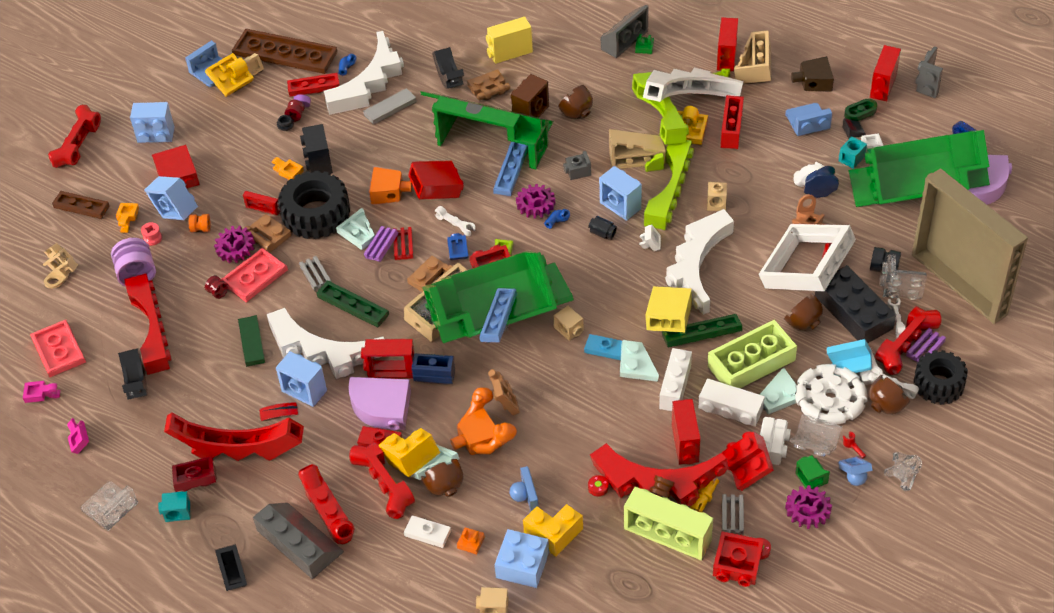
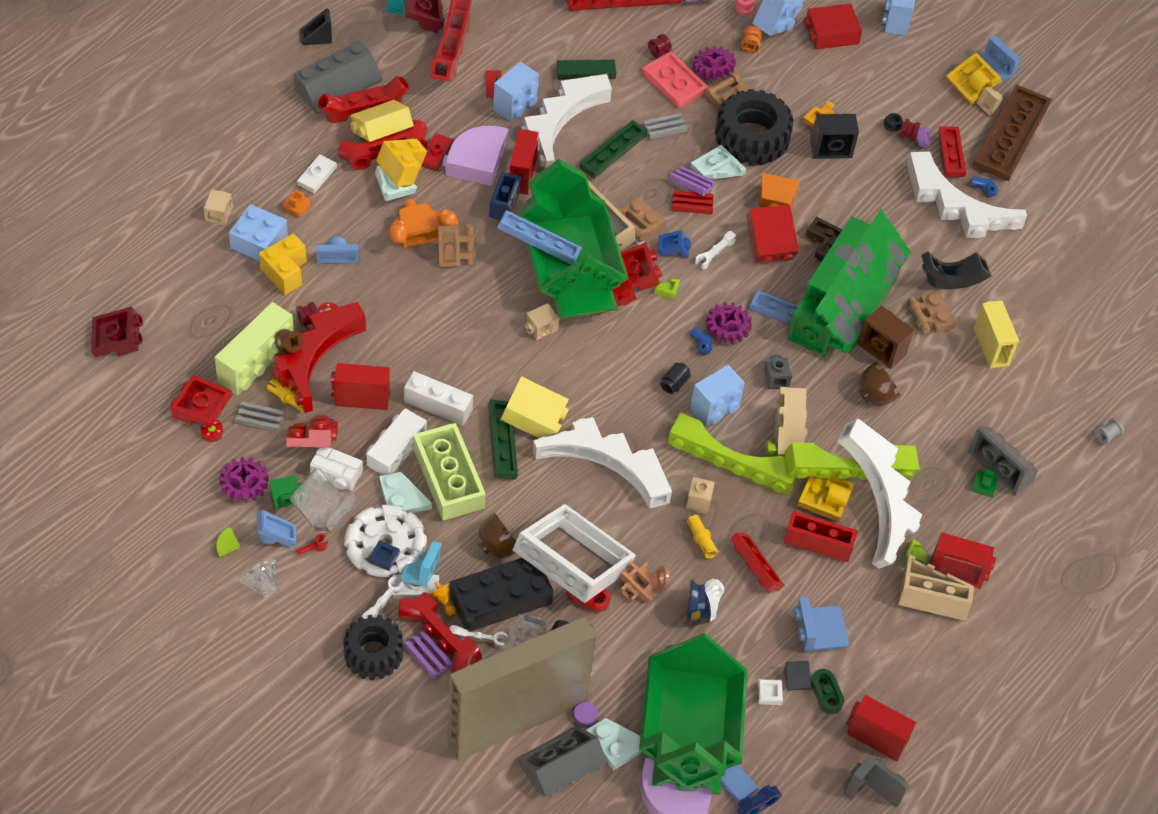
camera: 90 degrees right, 5 degrees up
red tile [243,191,280,215] -> none
light grey tile [363,88,417,125] -> none
reddish brown cylinder [421,459,463,497] -> none
dark azure plate [584,334,622,360] -> none
light aqua wing [620,340,659,382] -> none
white tile [639,224,661,251] -> none
dark brown torso [791,56,834,92] -> none
teal brick [838,137,867,169] -> none
reddish brown cylinder [869,375,910,415] -> none
none -> lime tile [216,527,240,557]
none -> dark red wheel [296,301,318,327]
none -> light yellow brick [350,100,413,142]
none -> dark blue plate [369,540,400,571]
none -> light orange piece [429,581,457,616]
none -> yellow pin [686,515,718,559]
none -> red plate [730,532,785,591]
none -> dark brown plate [806,216,843,261]

